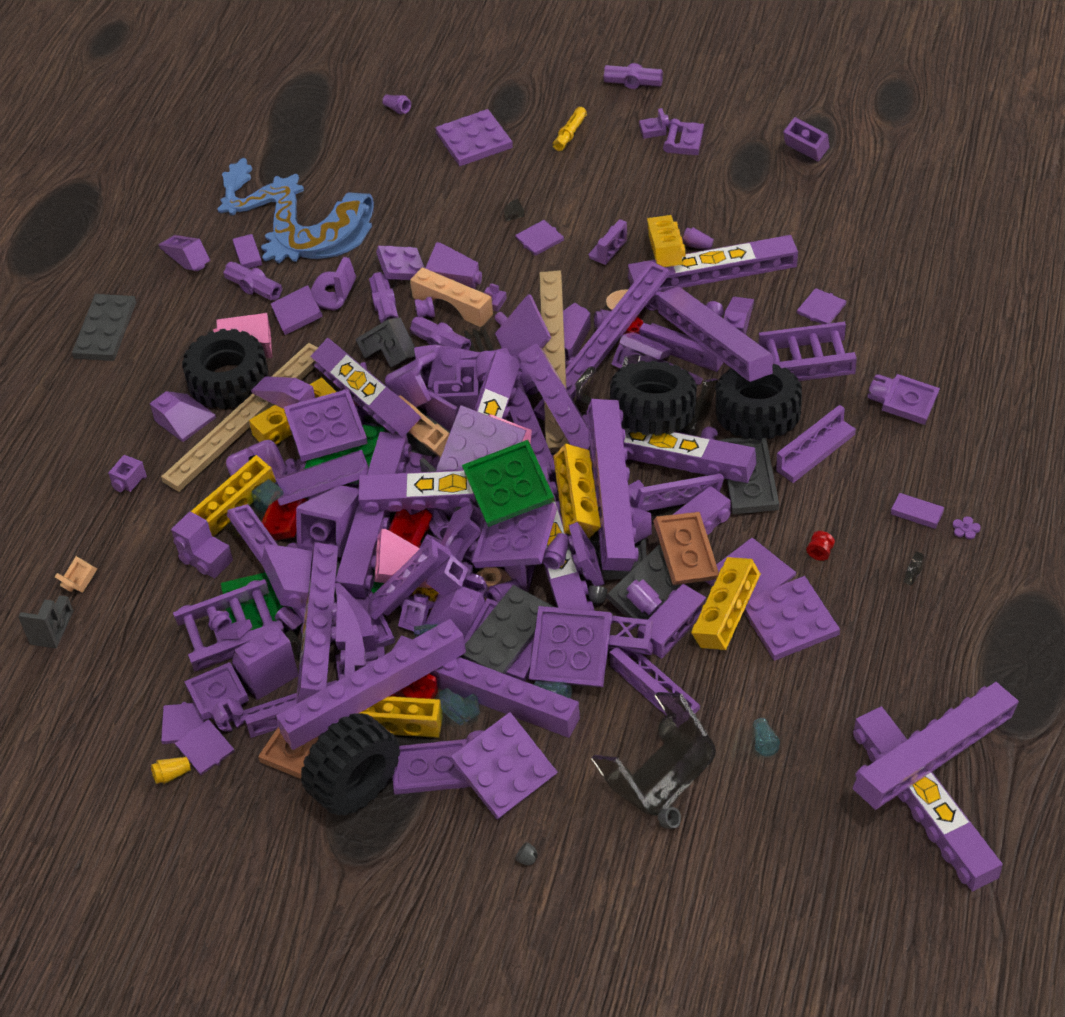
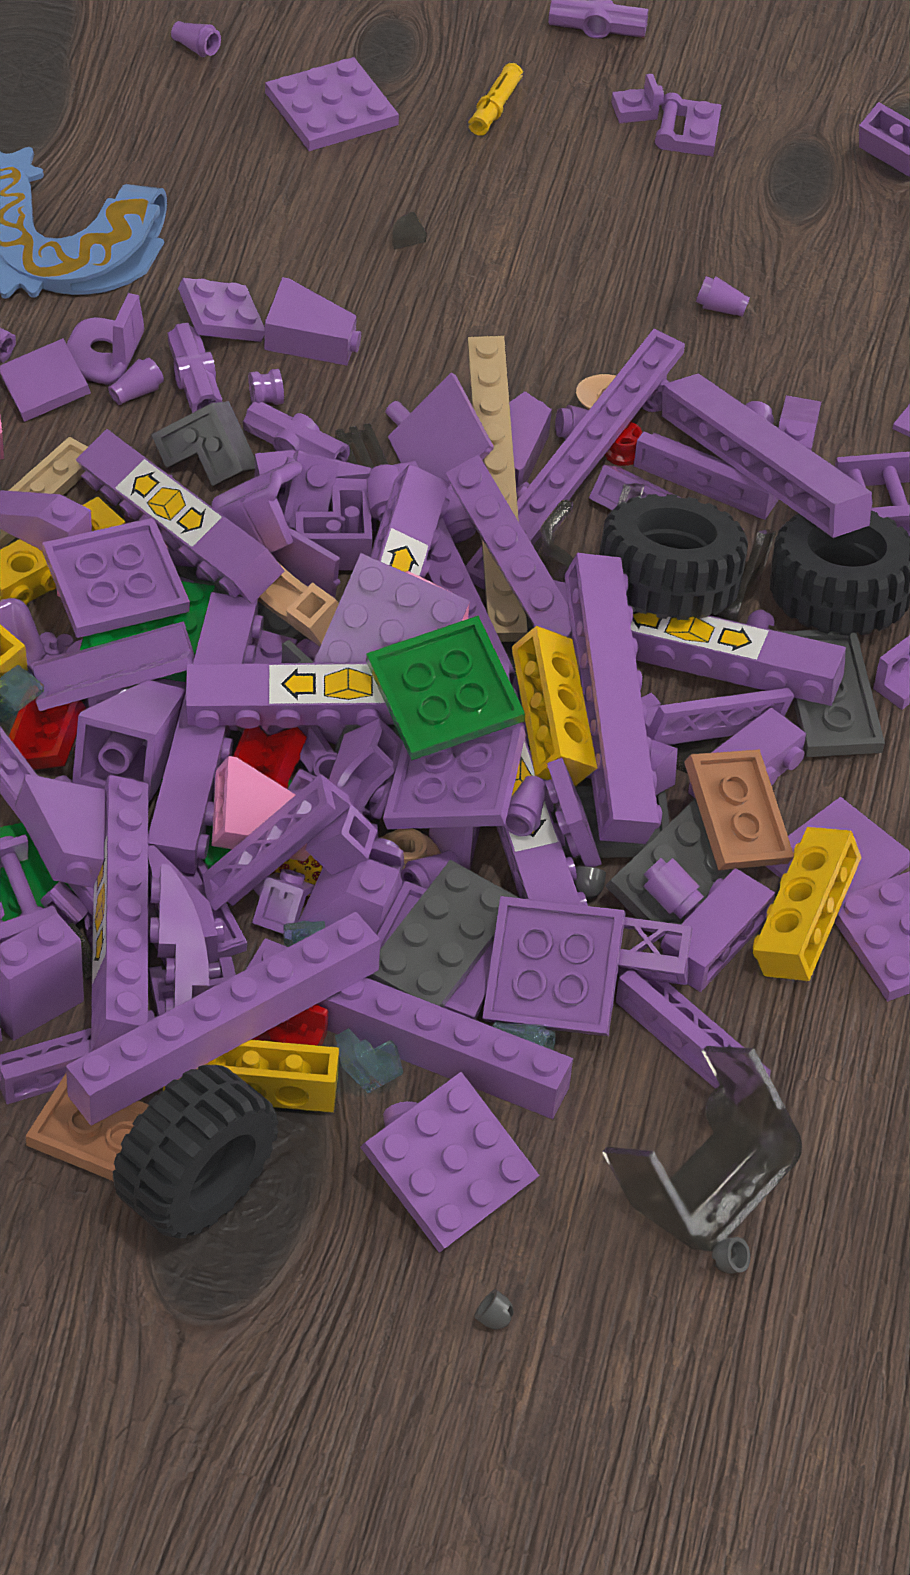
camera: 10 degrees left, 0 degrees up
medium lavender tile [393,739,471,795] -> none
light nougat arch [410,267,493,327] -> none
medium lavender tile [484,284,507,312] -> none
medium lavender piece [515,220,564,256] -> none
medium lavender bracket [589,219,627,265] -> none
medium lavender plate [620,332,672,361] -> none
medium lavender brick [628,235,798,292] -> none
yellow brick [647,215,686,267] -> none
clear light blue cone [753,718,780,756] -> none
none -> medium lavender cone [108,358,164,405]

